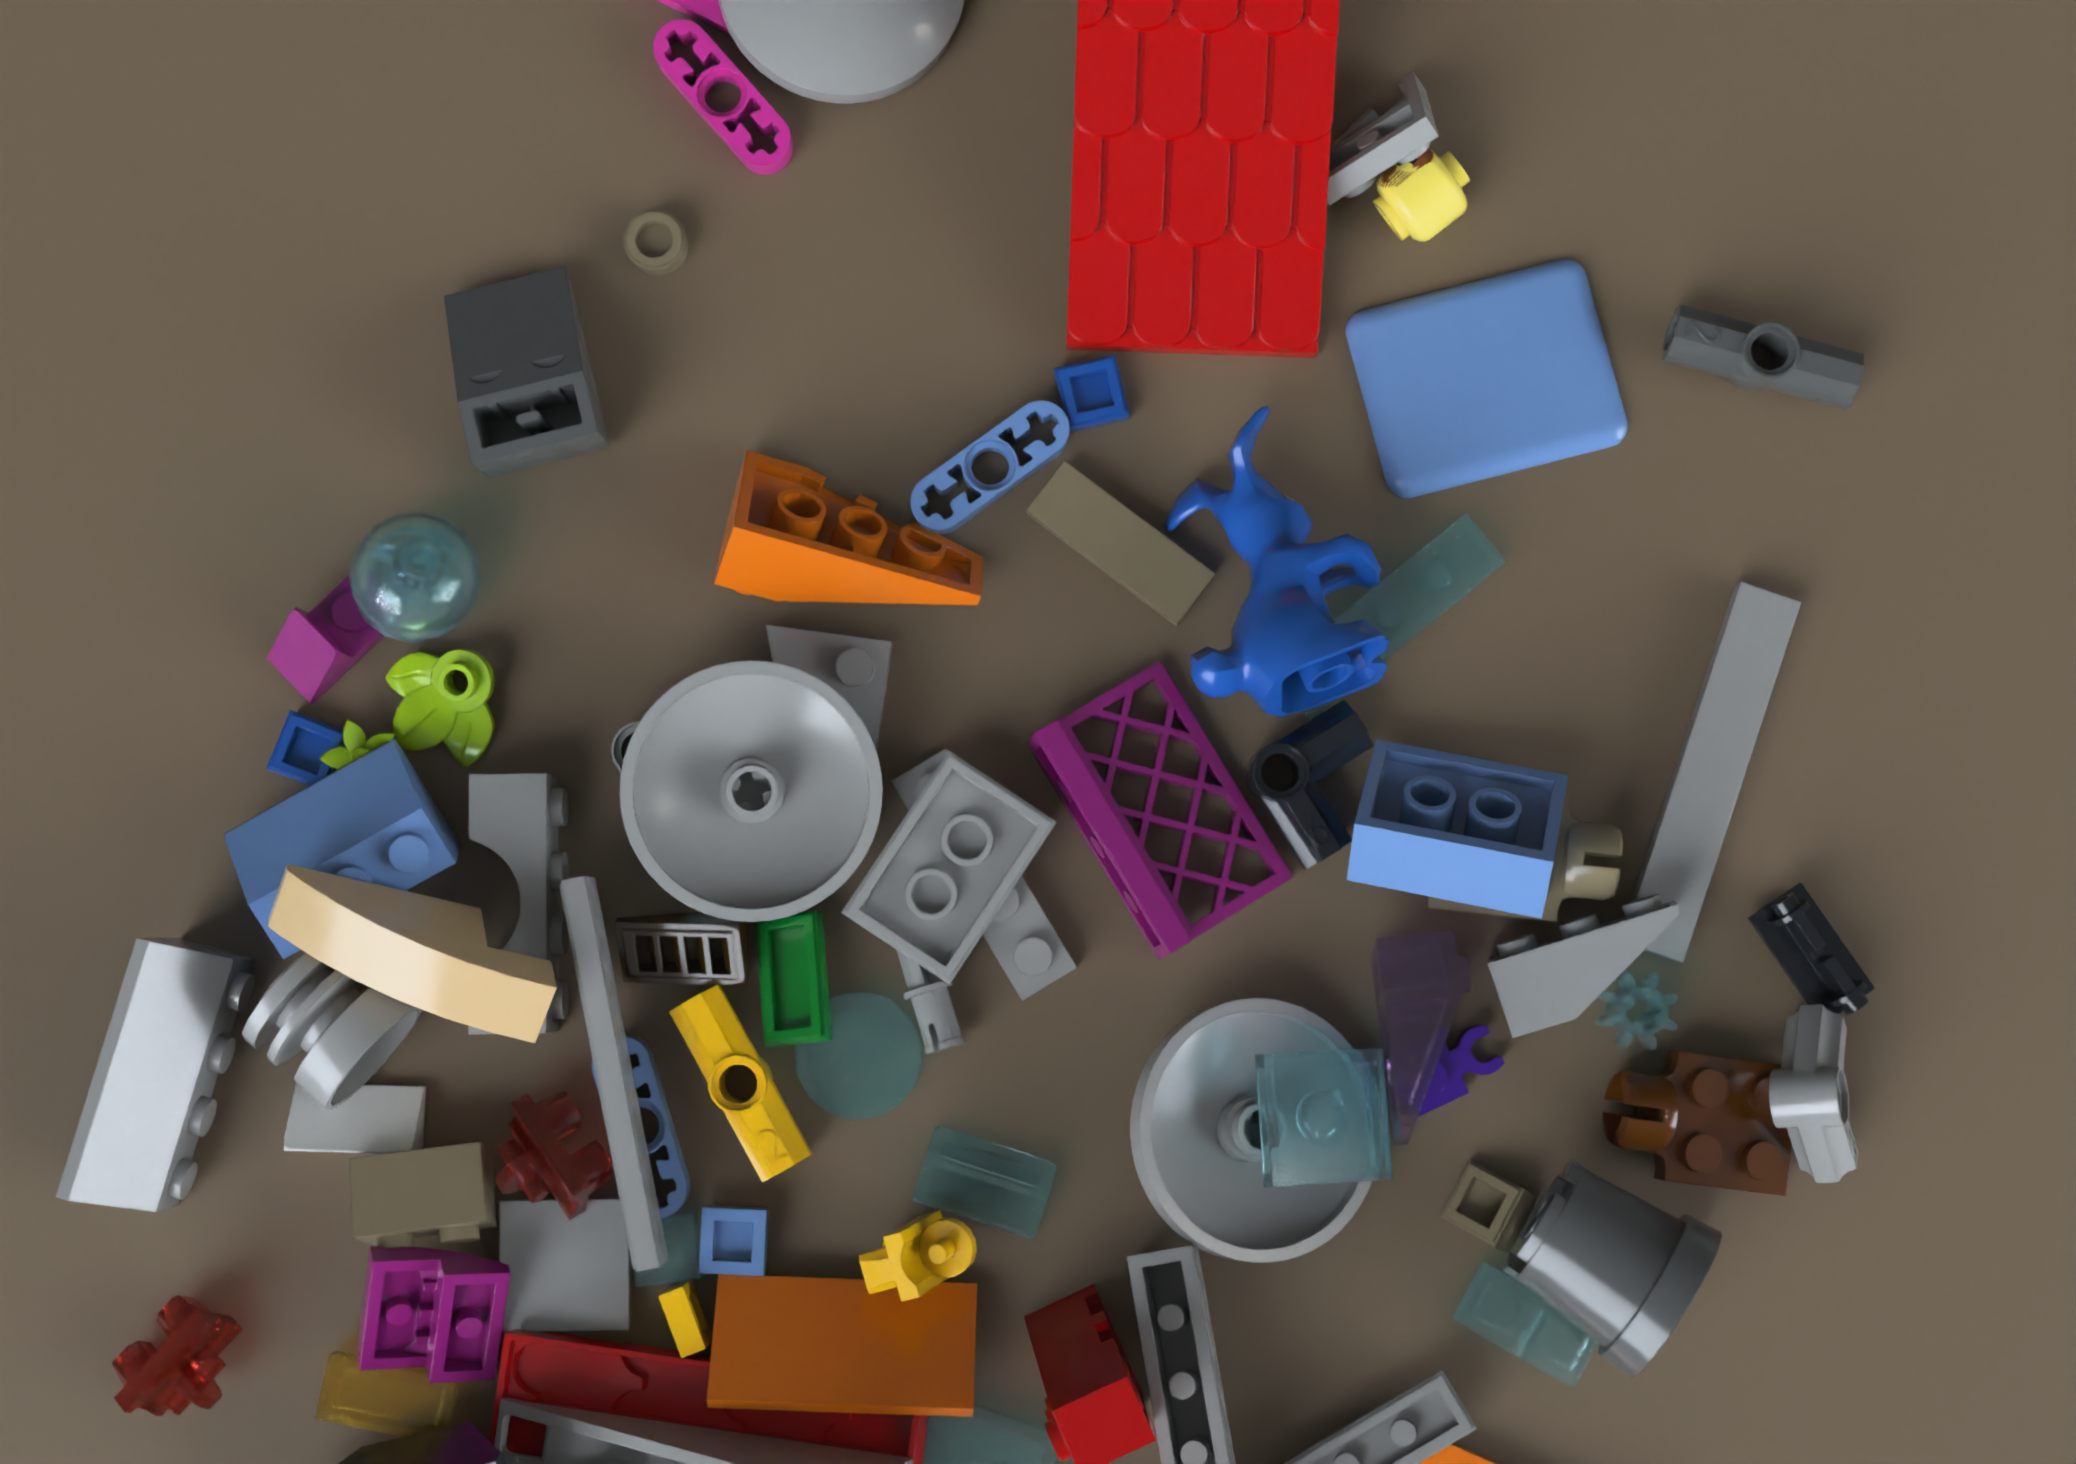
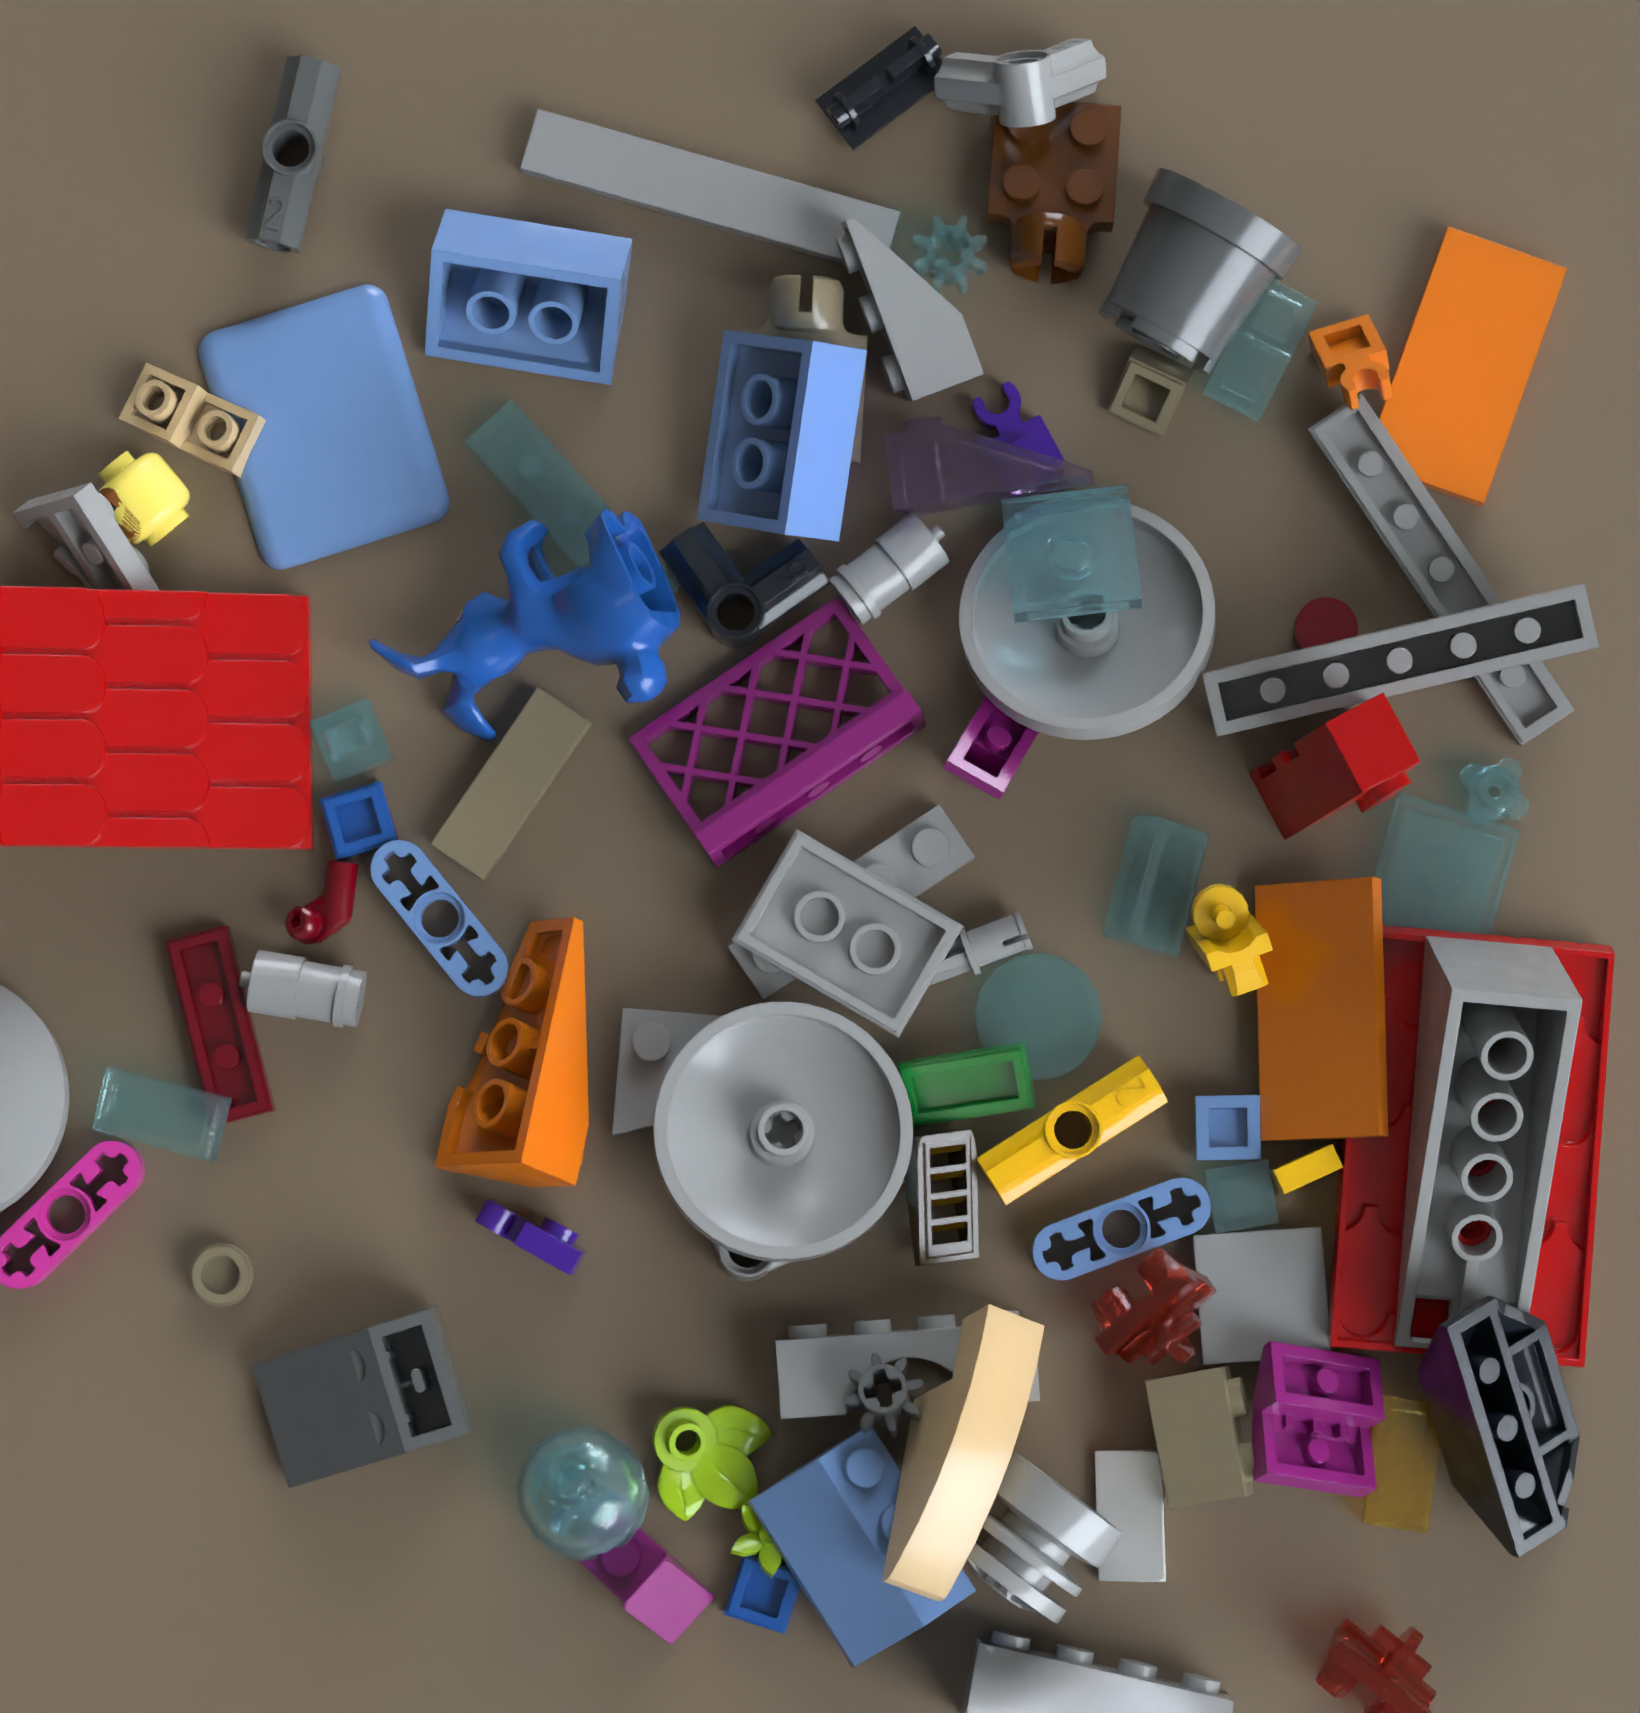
camera: 90 degrees left, 0 degrees up
light grey tile [559,876,669,1272] -> none
none -> clear light blue tile [92,1067,232,1161]
none -> tan slope [118,363,266,478]
none -> dark red tile [165,925,276,1127]
none -> light grey piece [240,950,367,1028]
none -> dark red arm [285,861,359,945]
none -> clear light blue tile [309,698,395,783]
none -> medium blue slope [425,209,633,385]
none -> dark purple plate [475,1199,586,1275]
none -> light grey piece [828,512,950,625]
none -> dark grey gear [844,1353,925,1438]
none -> magenta slope [943,697,1039,800]
none -> dark red tile [1293,597,1358,650]
none -> orange plate [1308,314,1392,410]

